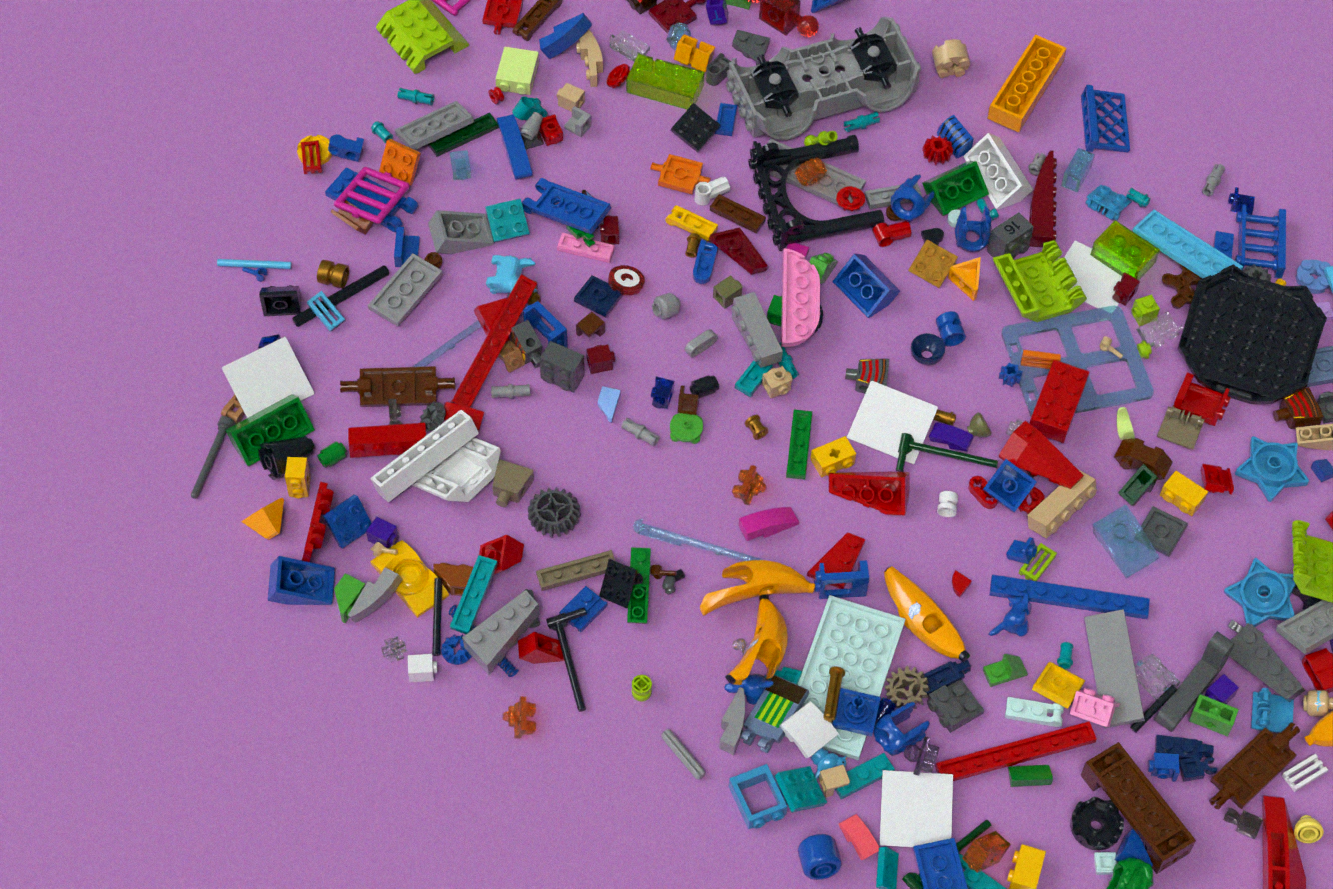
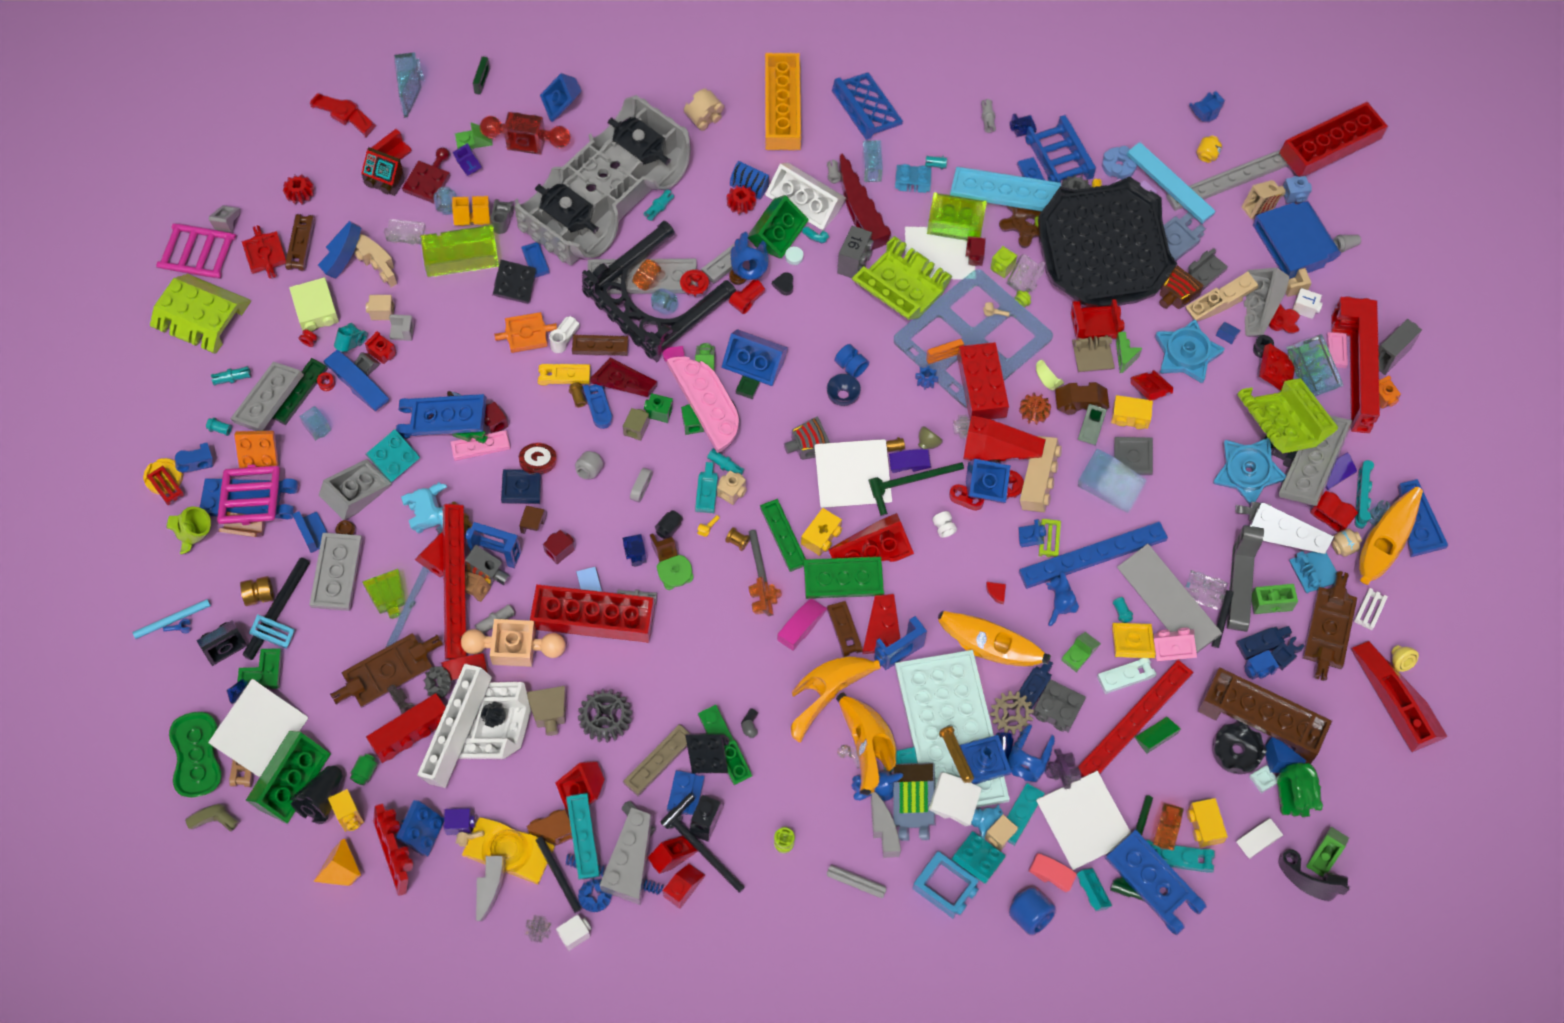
camera: 30 degrees left, 5 degrees up
dark grey piece [191,416,235,499] -> none
blue slope [267,556,335,605] -> none
bright green slope [334,573,365,623] -> none
clear orange hips [502,696,536,739] -> none
light grey cone [520,112,543,140] -> none
dark grey brick [540,341,584,393] -> none
red gear [607,64,631,88] -> none
clear light blue bar [633,519,763,561] -> none
reddish brown hand [650,565,677,579] -> none
light grey wedge [731,292,783,368] -> none
dark grey wing [732,30,770,65] -> none
lime pin [804,131,838,146] -> none
pearl gold hinge [908,240,958,288] -> none
light orange slope [948,257,981,301] -> none
blue piece [955,206,992,252] -> none
dark purple brick [1205,674,1239,704] -> none
clear smoke plate [1223,808,1263,839] -> none
none -> lime piece [166,506,211,555]
none -> green plate [169,712,221,798]
none -> olive arm [185,804,239,832]
none -> green plate [237,648,282,689]
none -> red bush [317,372,335,392]
none -> clear neon green torso [362,569,406,619]
none -> light nougat brick [461,619,566,667]
none -> black gear [481,701,506,728]
none -> red brick [530,584,655,643]
none -> green brick [644,393,673,423]
none -> clear light blue head [651,288,678,315]
none -> red slope [663,863,705,909]
none -> black torso [690,795,723,842]
none -> yellow hand [697,515,720,537]
none -> dark green tile [736,376,760,400]
none -> dark grey bar [749,530,767,585]
none -> green plate [803,557,884,599]
none -> reddish brown plate [827,601,863,657]
none -> clear orange gear [1019,392,1051,425]
none -> bright green slope [1116,332,1142,373]

